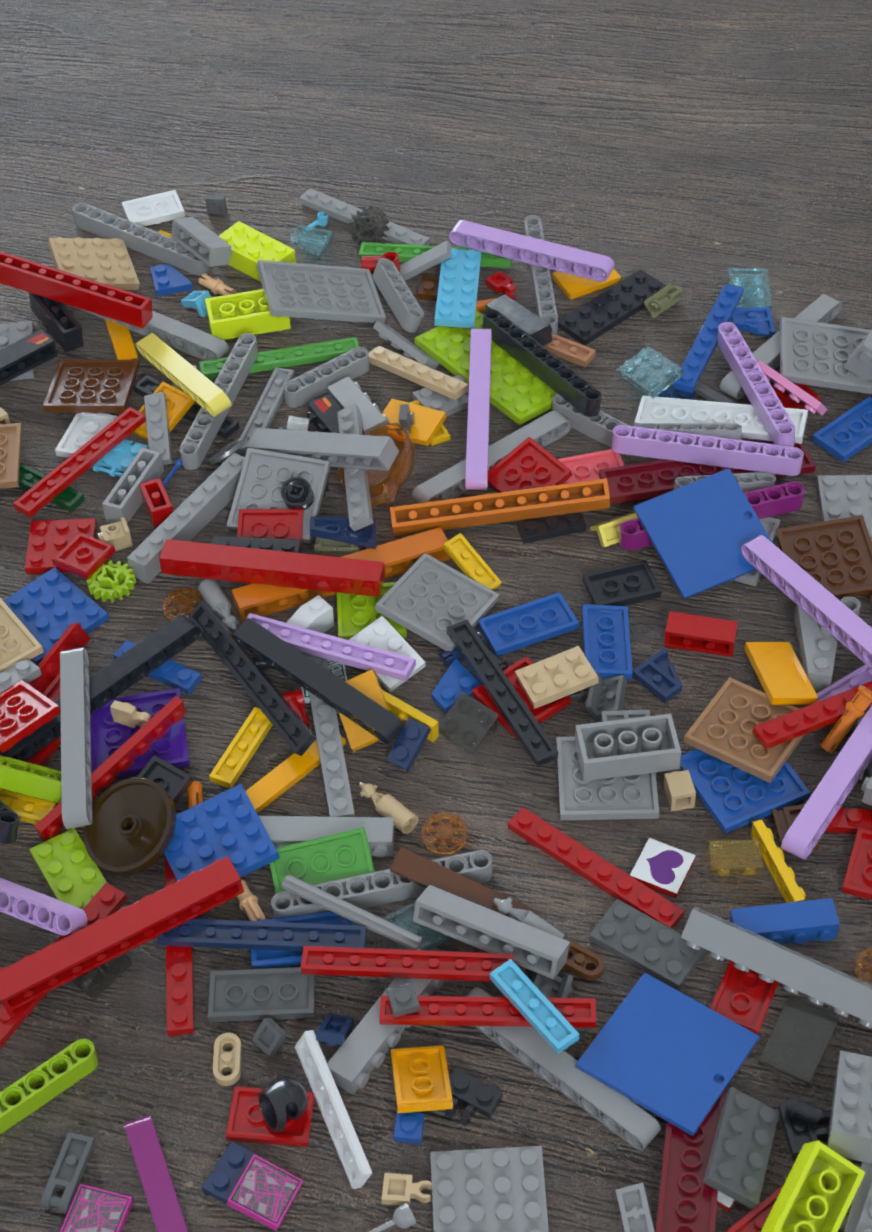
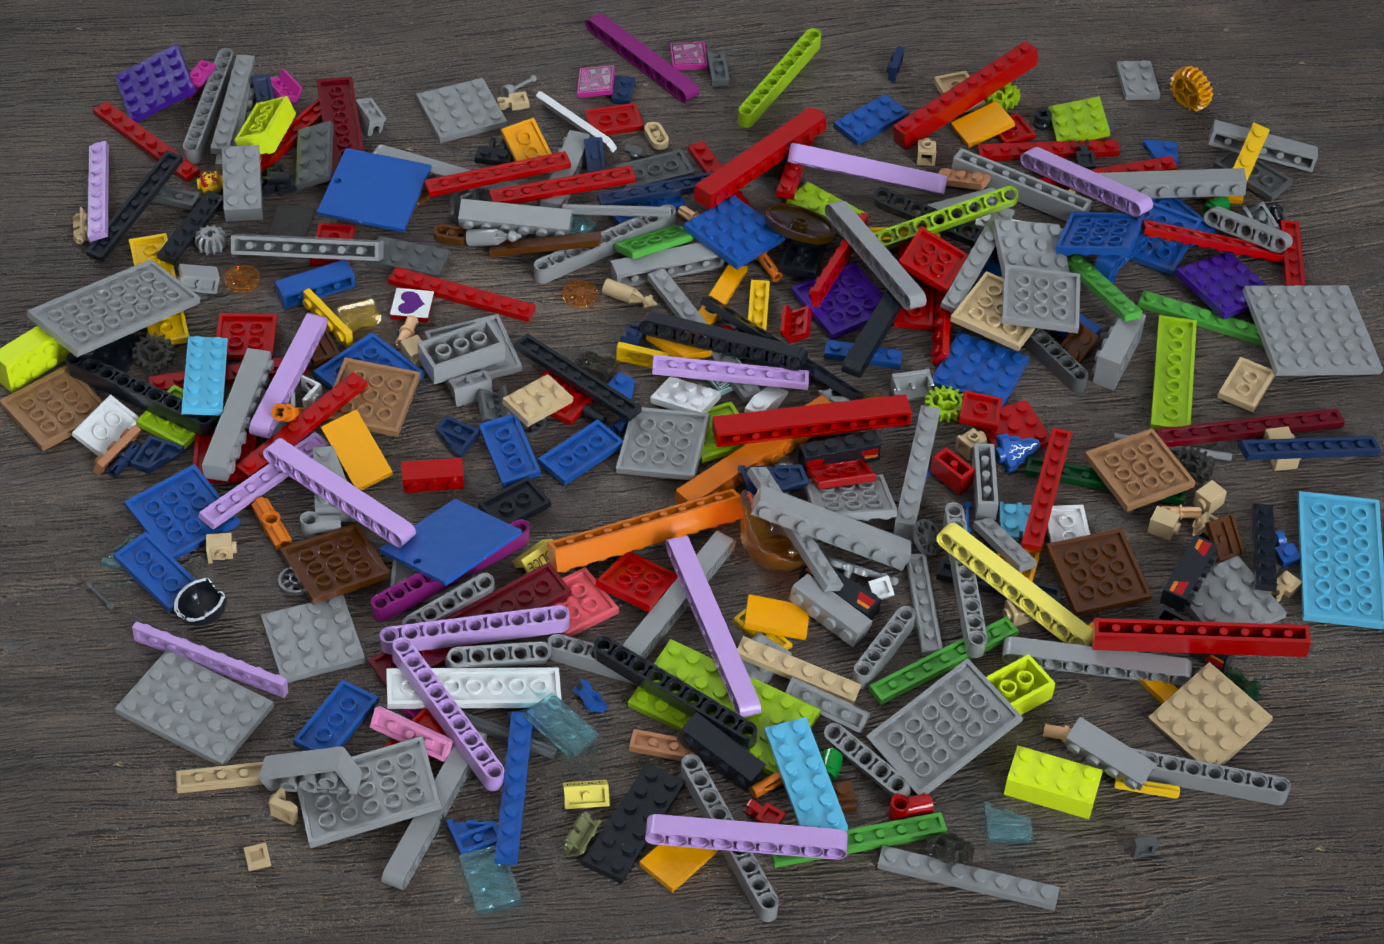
camera: 155 degrees right, 0 degrees up
tan plate [110,700,151,728] -> none
white plate [122,190,185,226] -> none
blue wing [150,264,193,296] -> none
medium azure bracket [181,291,211,317] -> none
black helmet [259,1077,307,1133] -> none
black wheel [281,477,314,510] -> none
medium azure hand [304,212,328,232] -> none
dark grey plate [387,983,420,1018] -> none
dark grey plate [399,404,415,434] -> none
light grey tile [400,240,451,281] -> none
yellow tile [442,533,502,591] -> none
medium azure plate [490,959,579,1054] -> none
none -> white bracket [301,375,323,408]
none -> light nougat pin [395,315,418,349]
none -> light yellow panel [563,779,610,809]
none -> blue plate [573,679,608,713]
none -> red bracket [780,304,812,344]
none -> green brick [821,748,843,782]
none -> light grey hinge [890,369,934,401]
none -> blue rock [994,433,1041,473]

